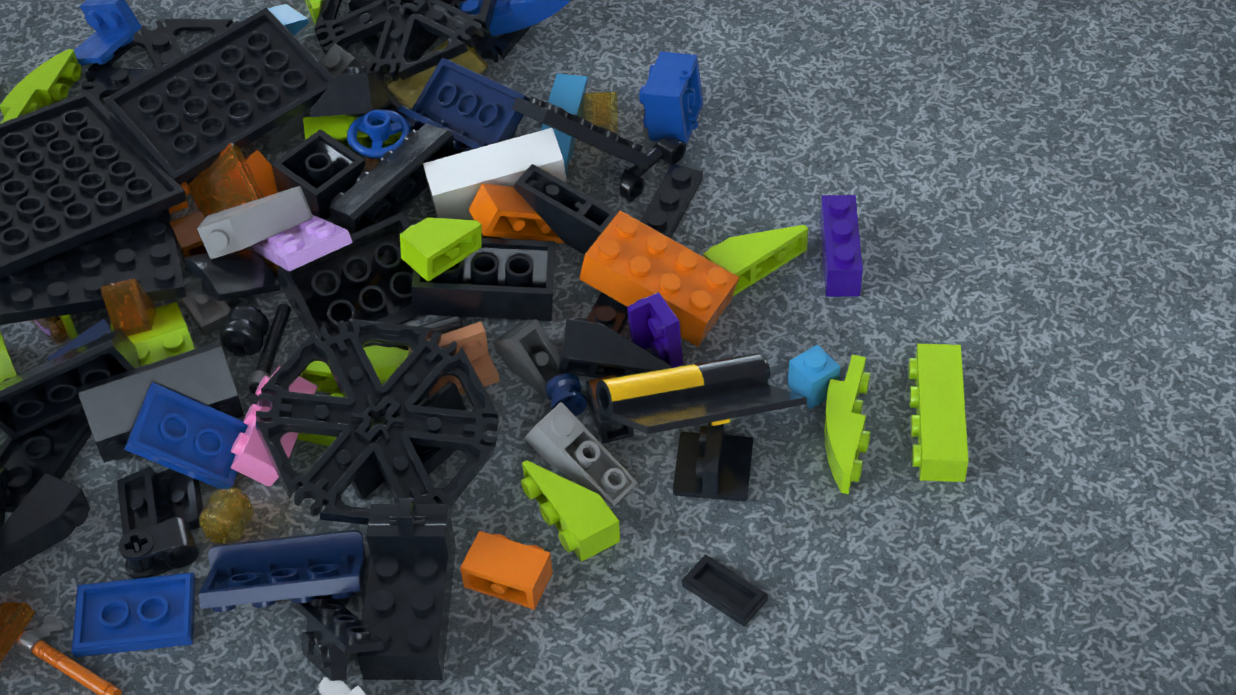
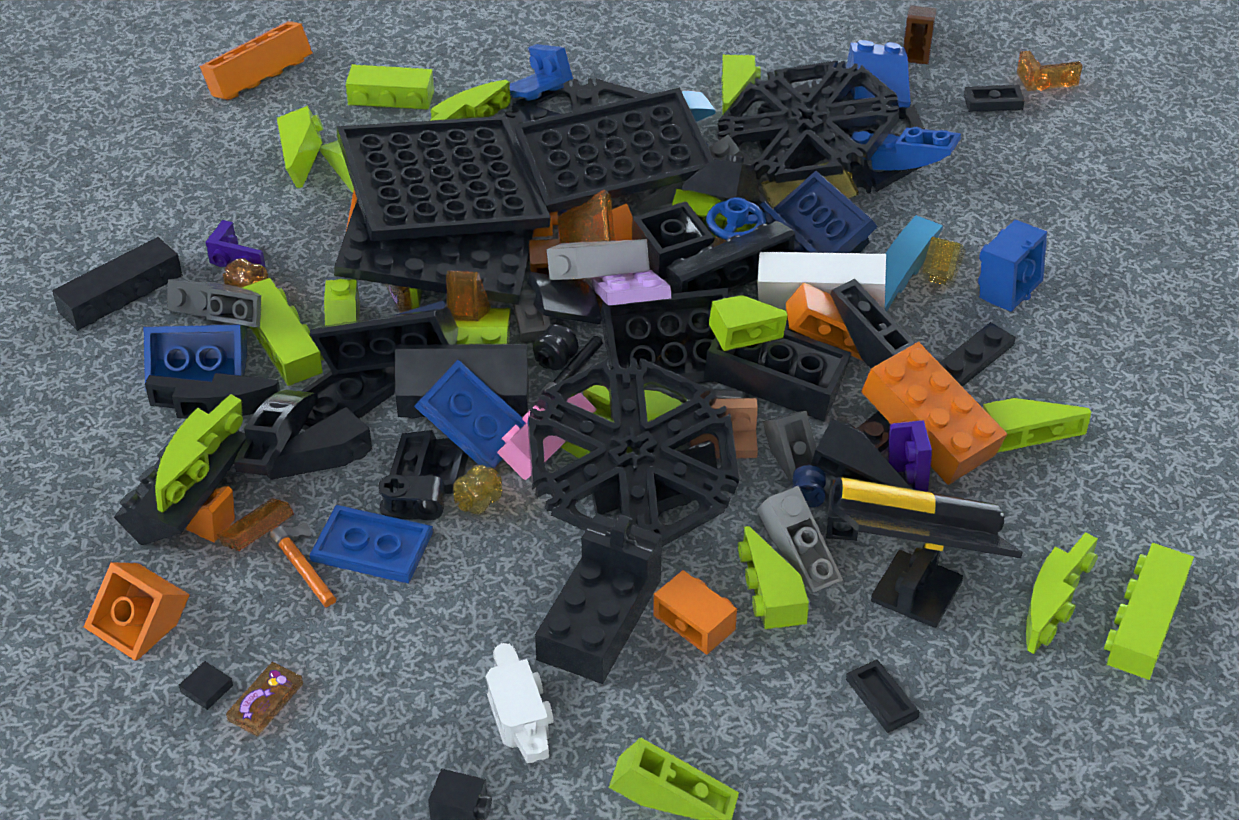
camera: 20 degrees right, 5 degrees down
dark blue bracket [198,530,366,612] -> none
black bracket [295,594,384,681] -> none
black plate [512,96,652,169] -> none
black bar [620,136,686,202] -> none
dark azure brick [788,344,840,409] -> none
dark purple brick [820,195,863,297] -> none

